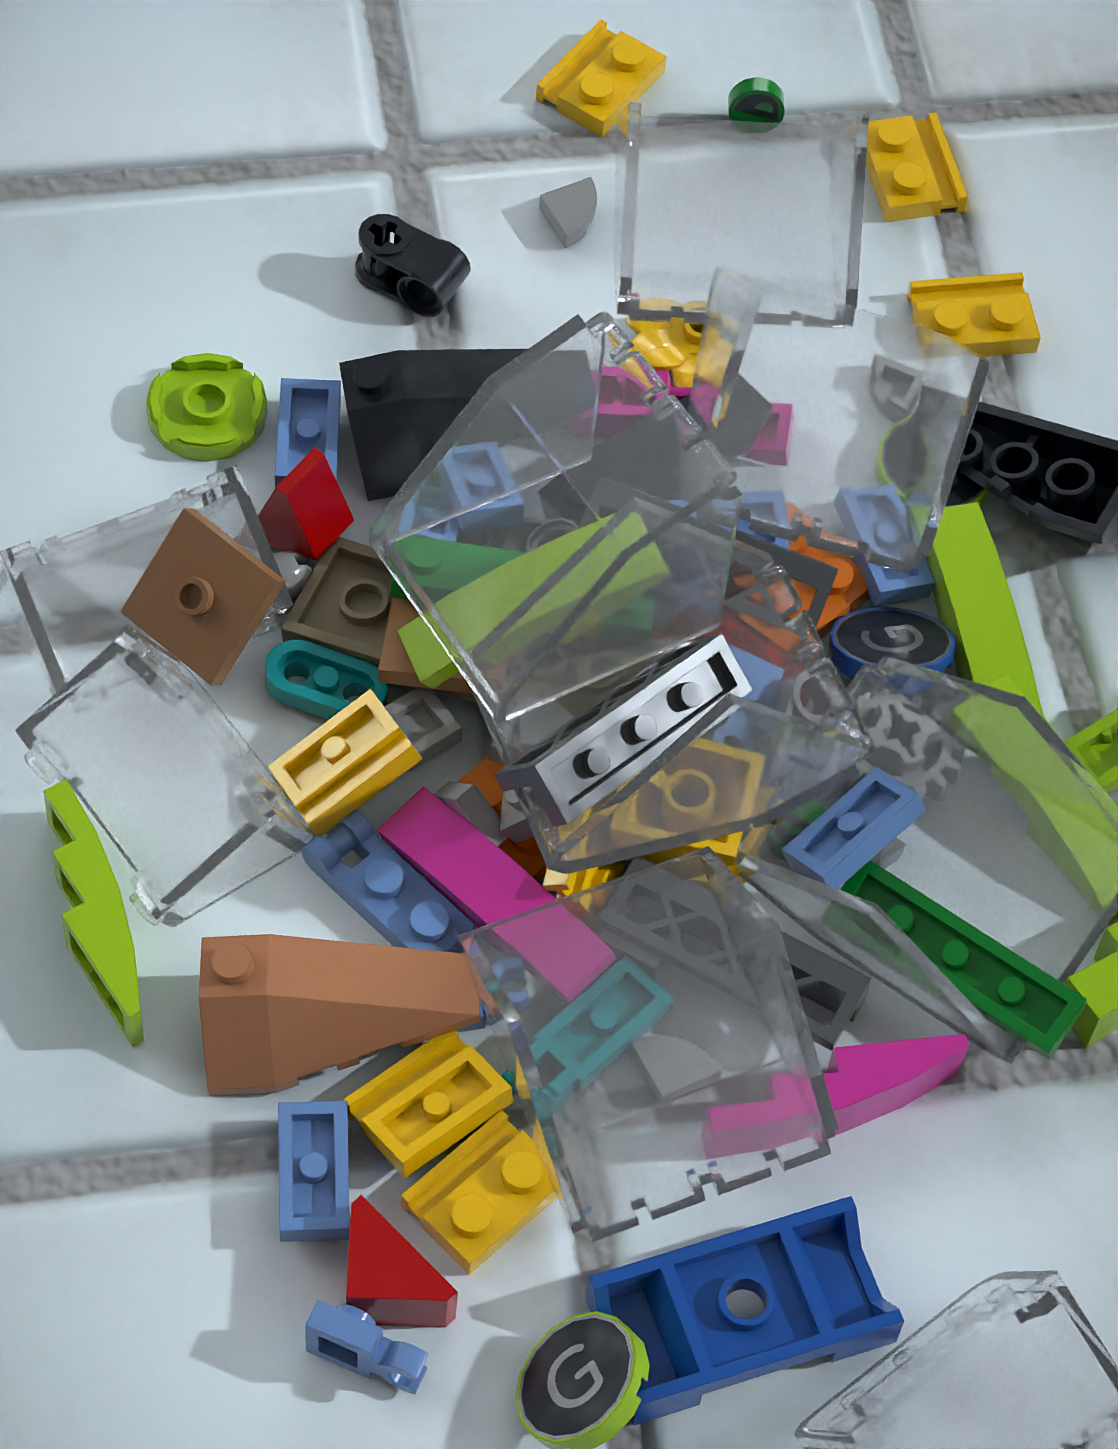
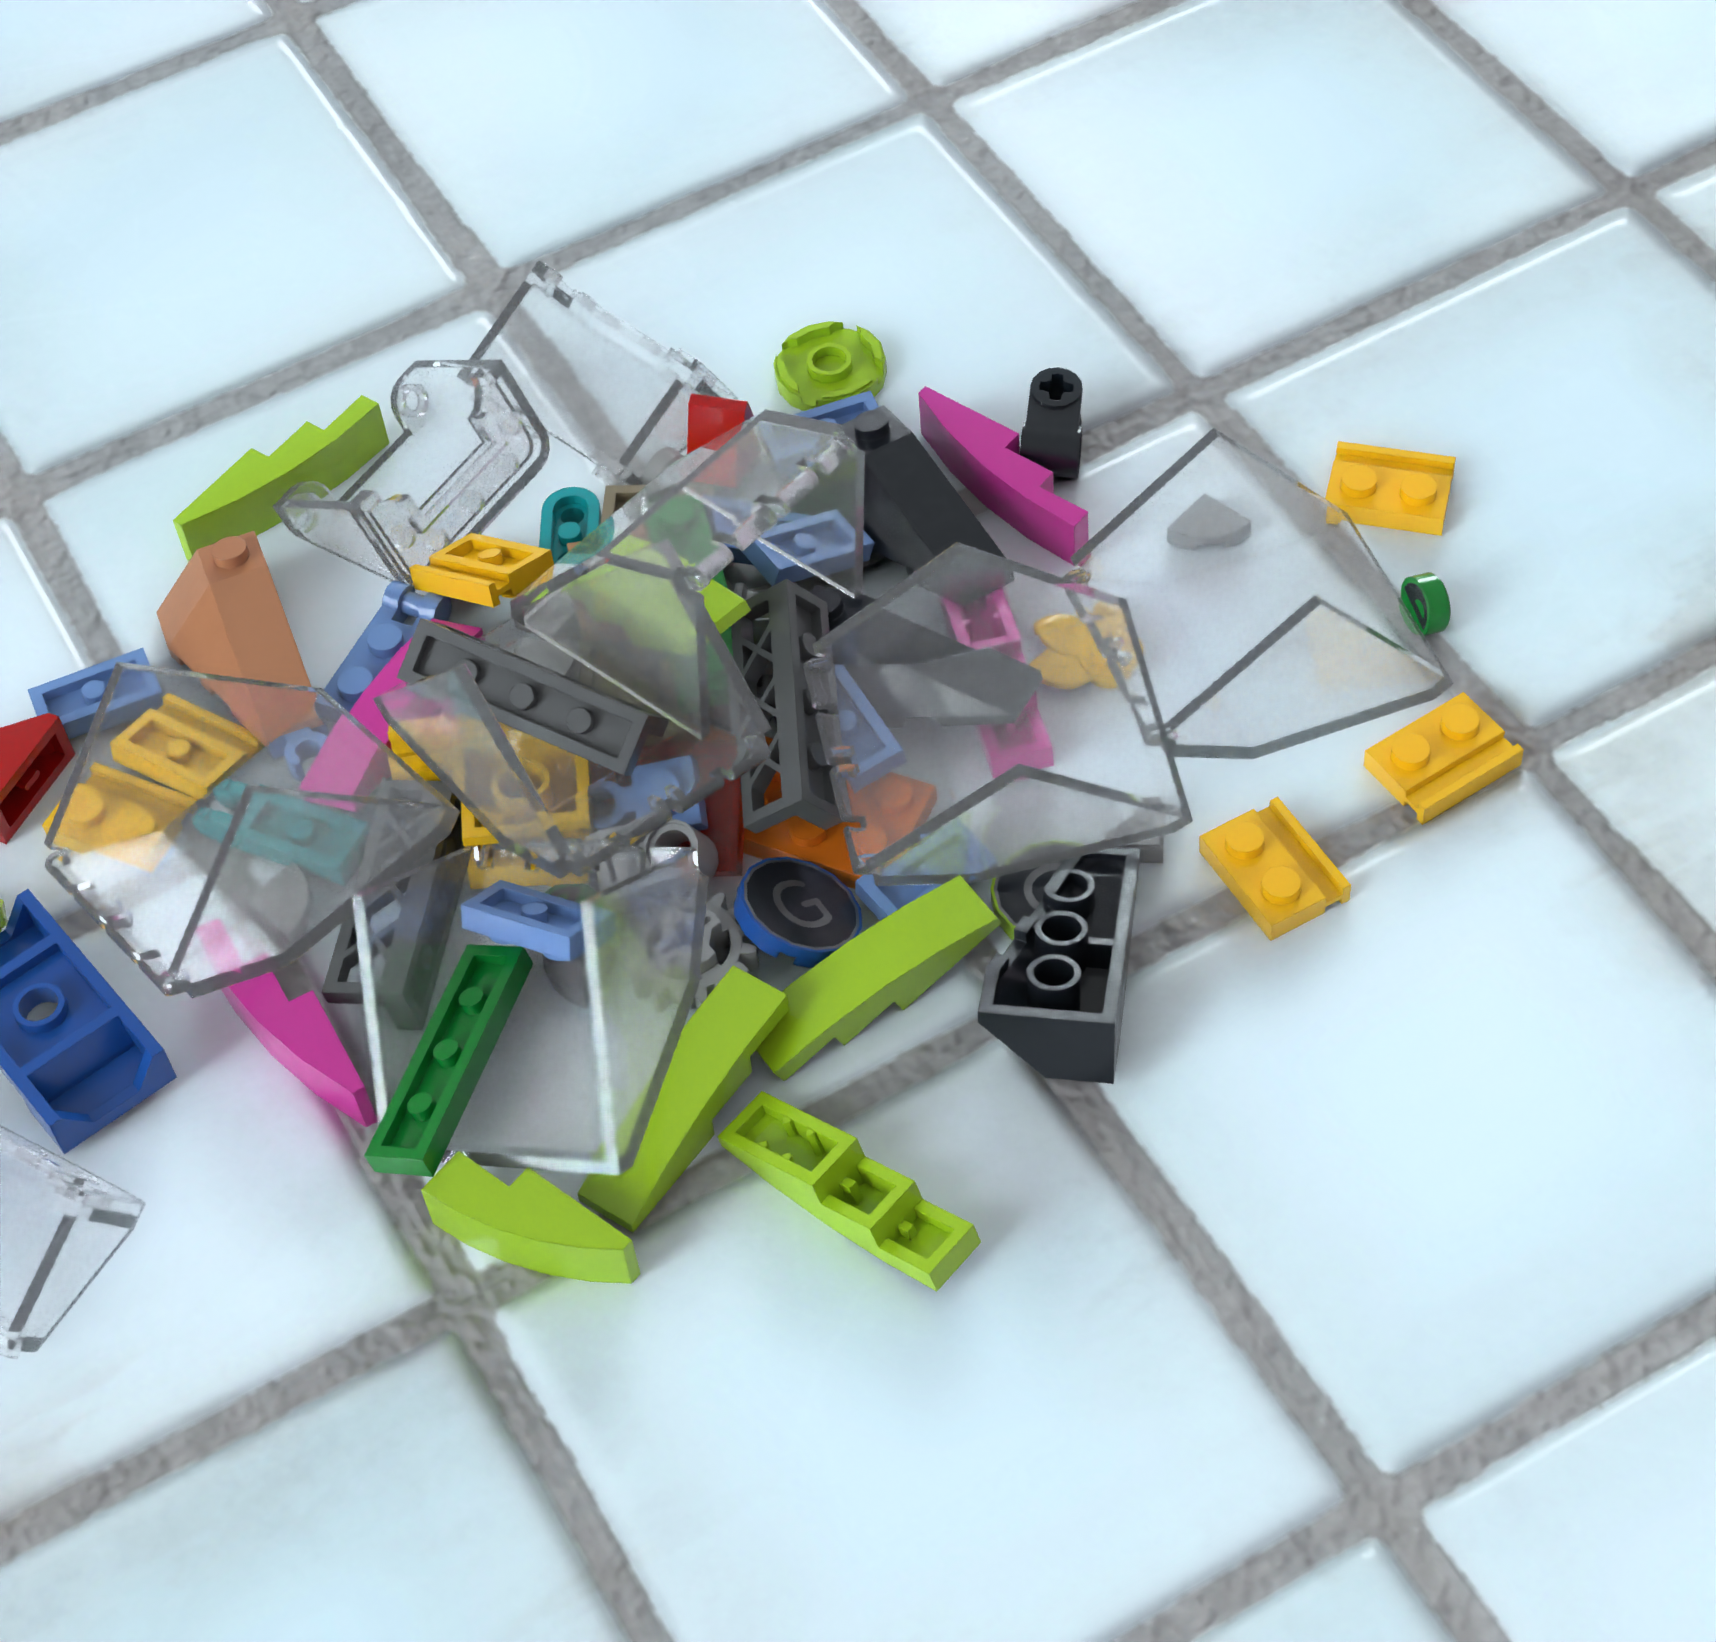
camera: 80 degrees right, 5 degrees down
medium nougat plate [120,508,286,685] -> none
none -> dark pink slope [918,386,1089,566]

